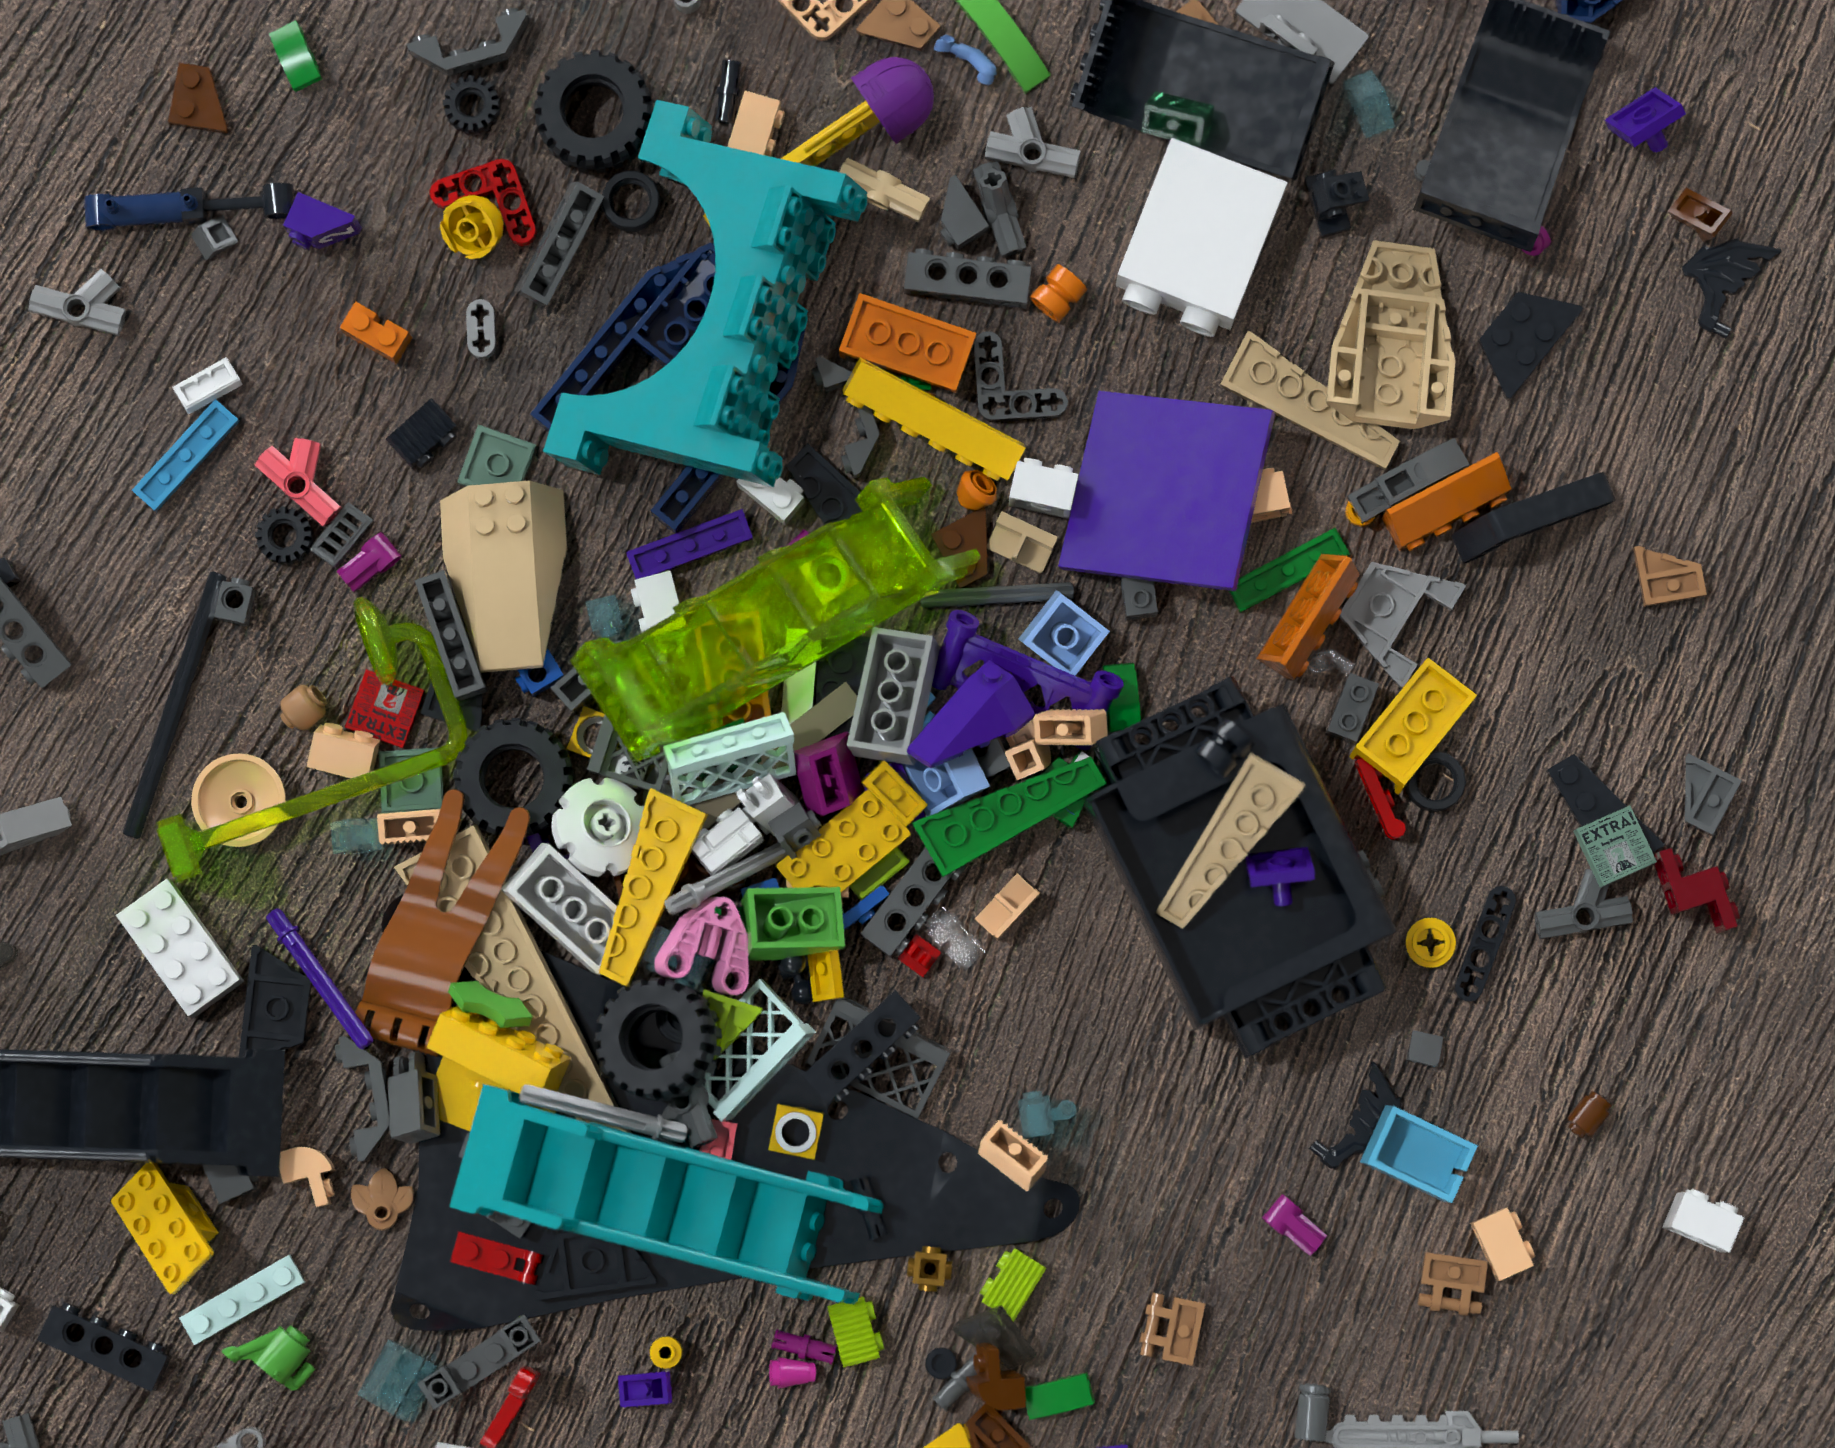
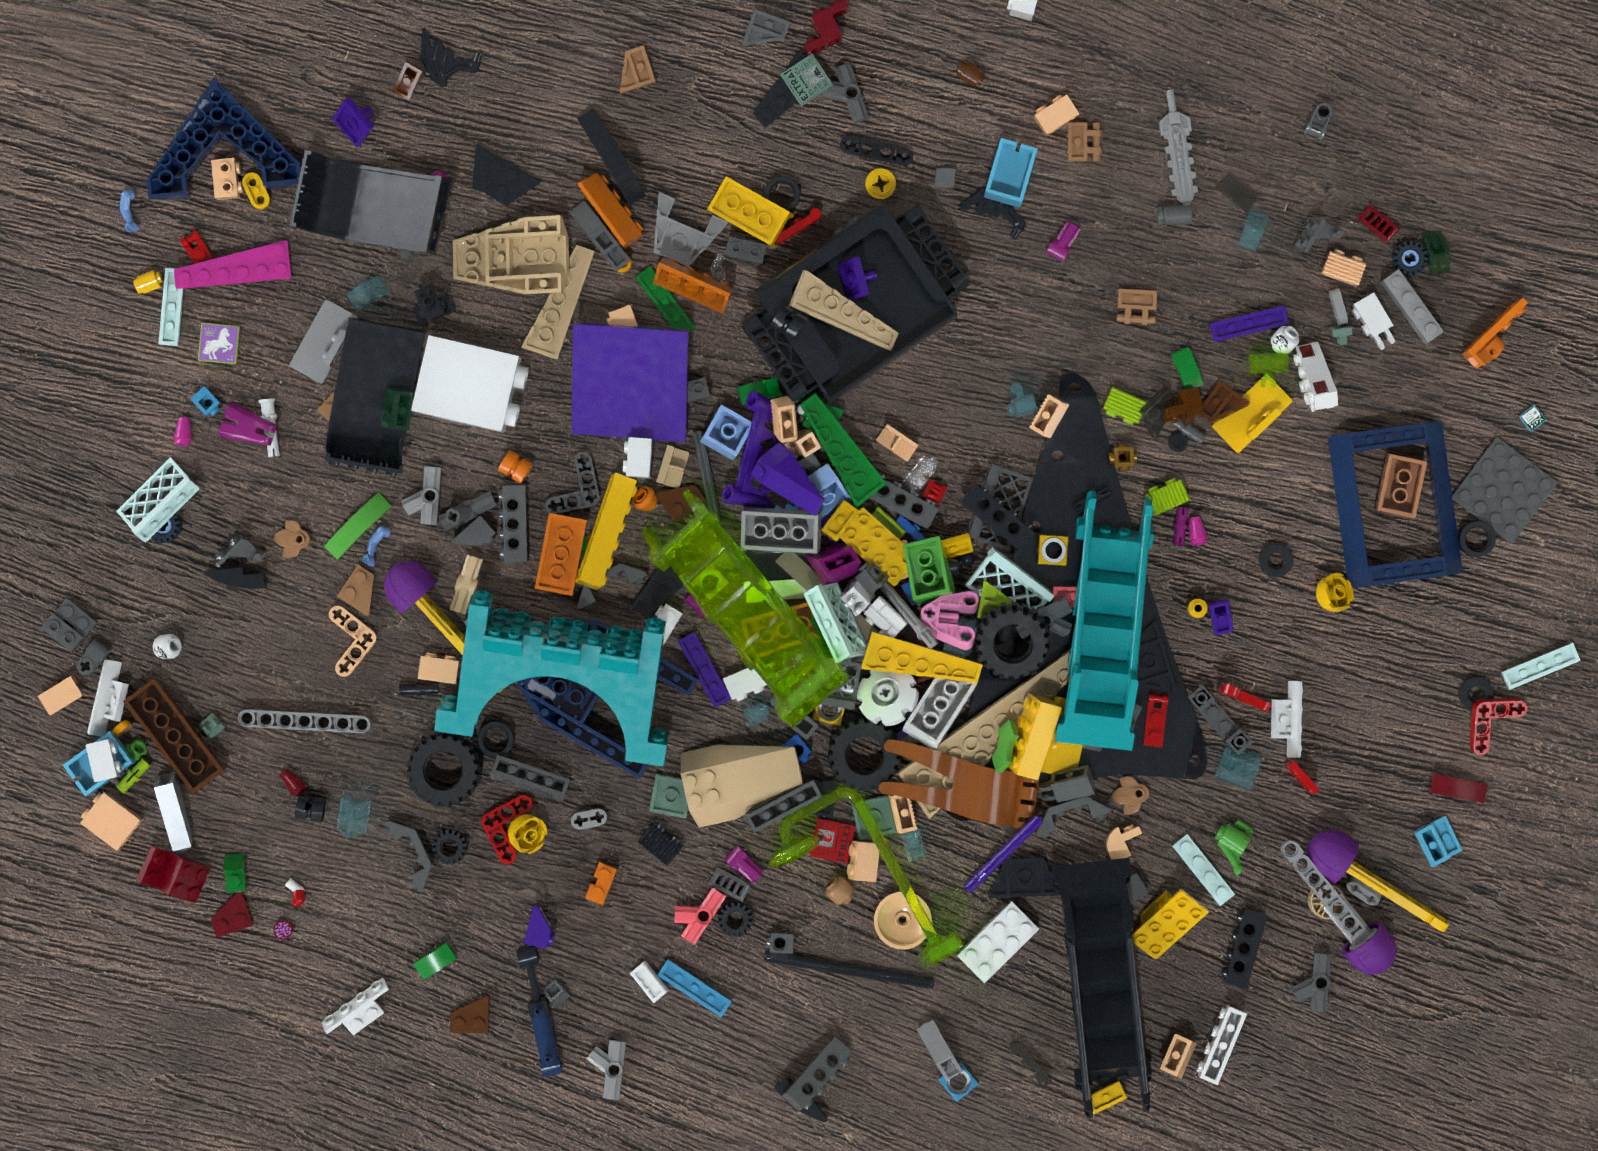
camera: 100 degrees left, 5 degrees up
light grey axle [519,1084,687,1143] -> none

